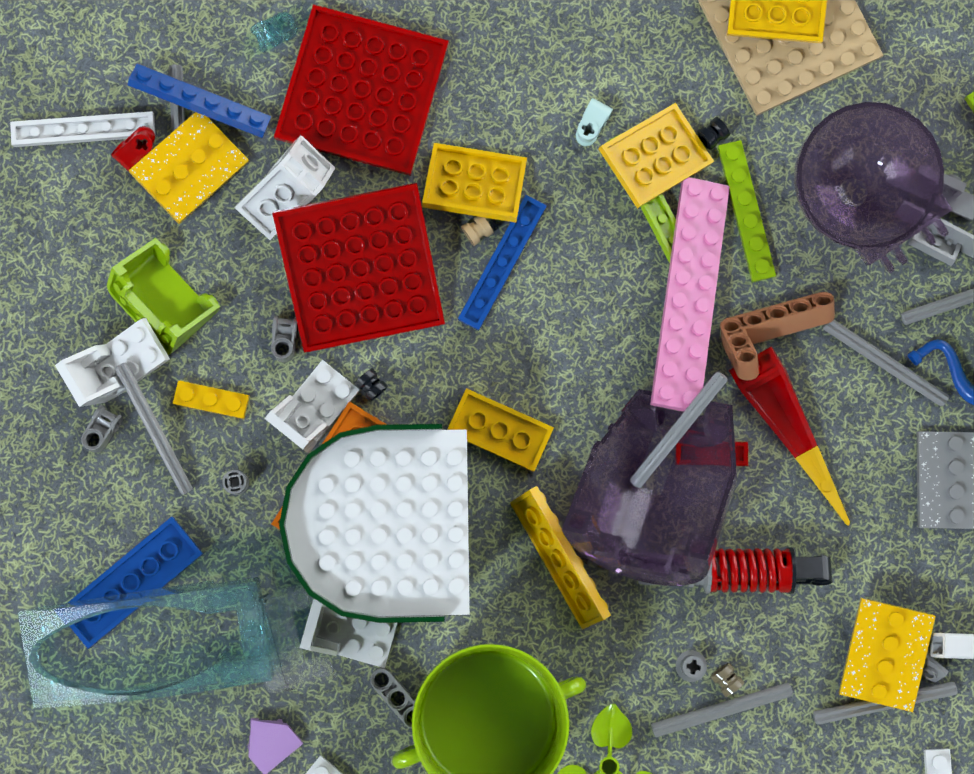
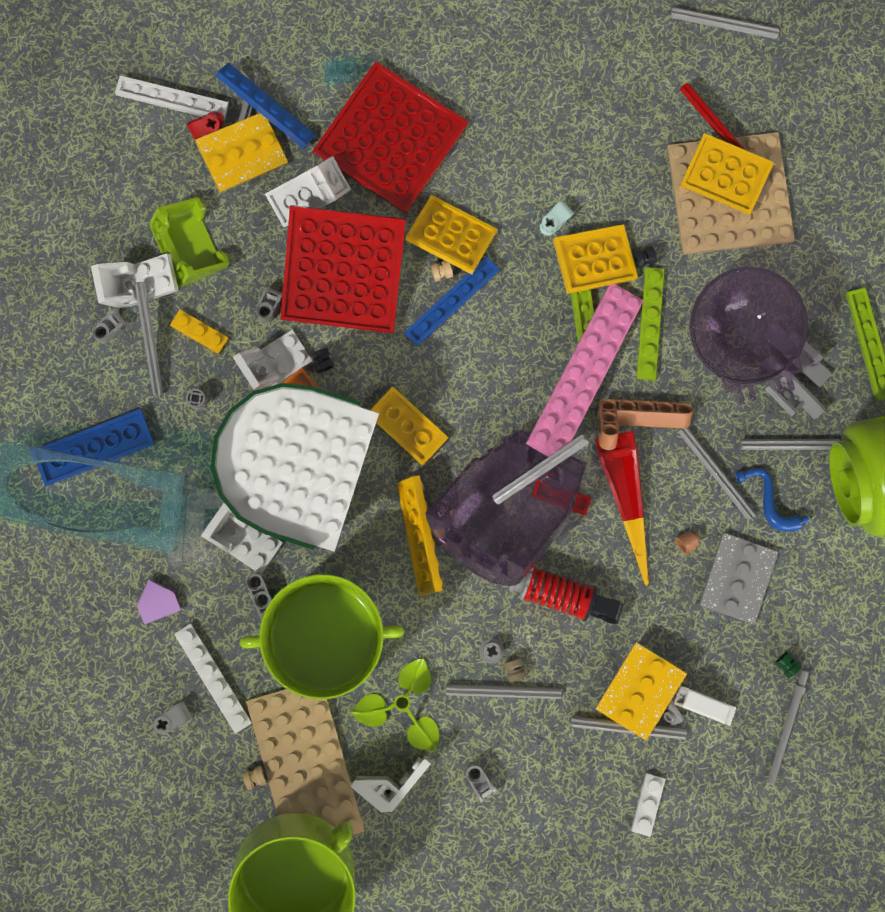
camera: 15 degrees right, 0 degrees up
none -> nougat hat [675,531,700,555]

